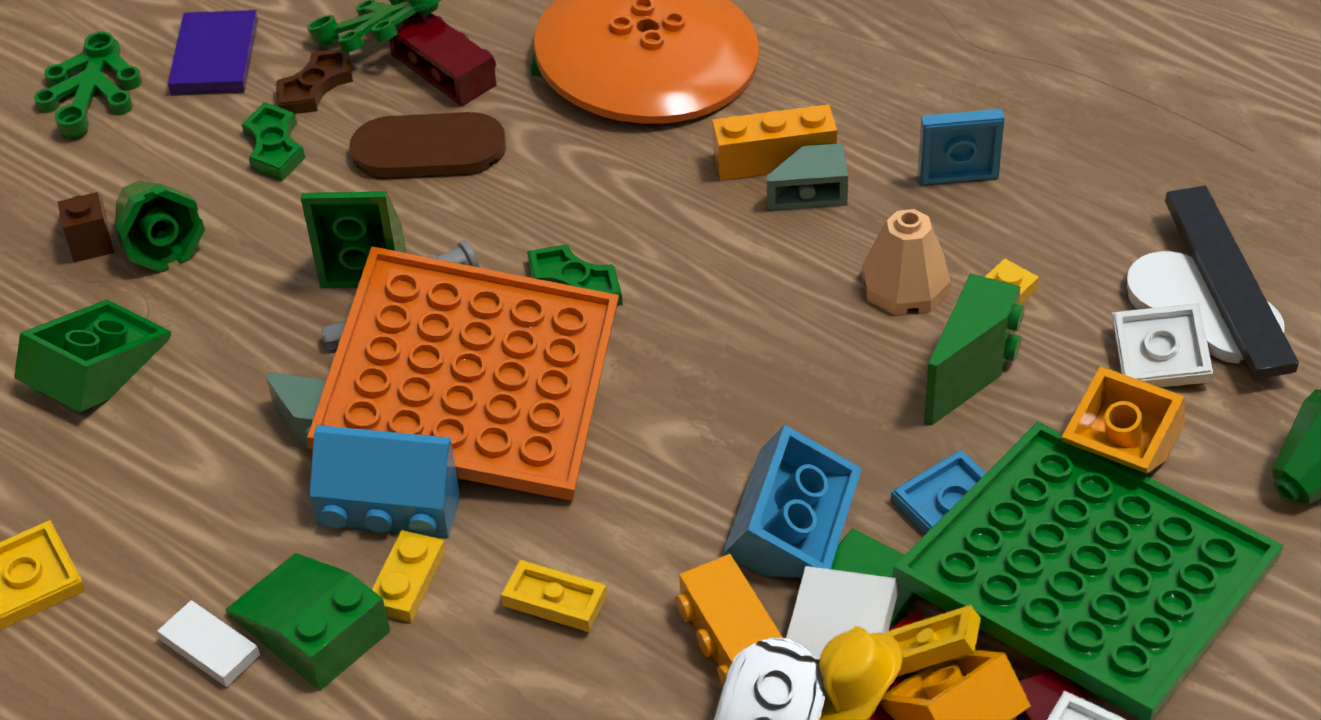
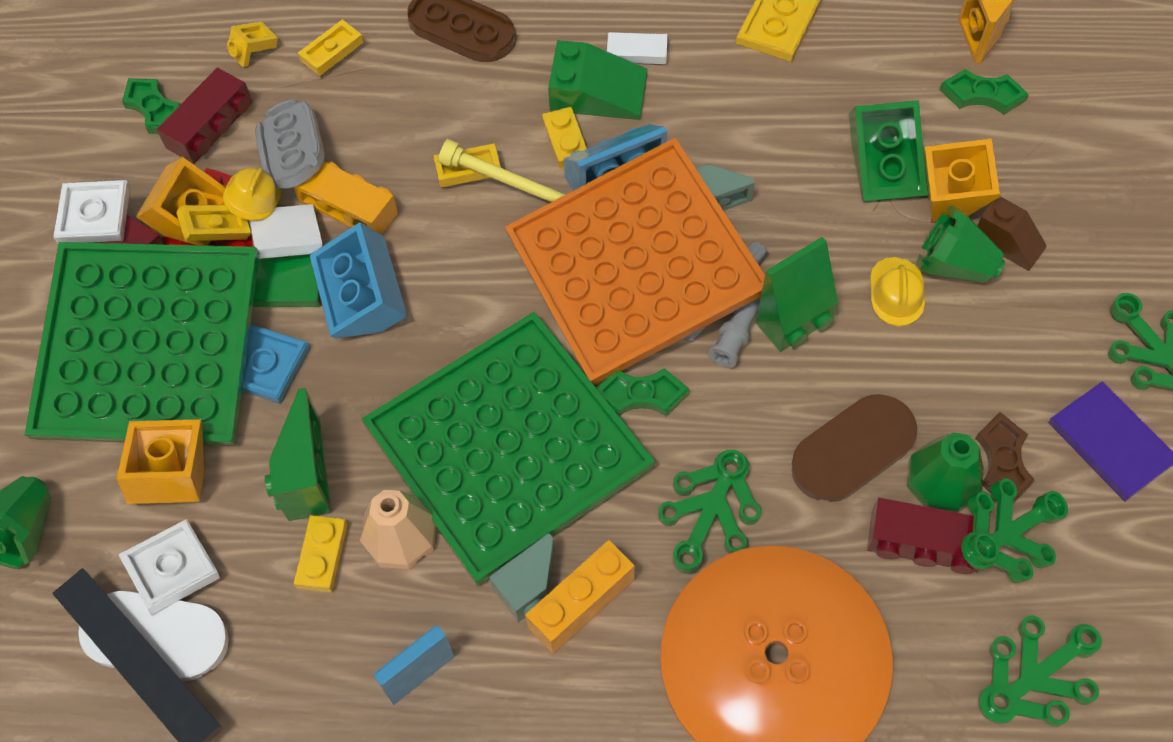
camera: 145 degrees right, 15 degrees up
green tile [241,102,305,182] -> none
none -> green plate [361,312,655,587]
none -> light yellow piece [438,139,565,202]
none -> green plant [658,449,761,573]
none -> yellow piece [870,257,925,326]
none -> green cone [906,432,984,513]
none -> light orange slope [925,138,1000,222]

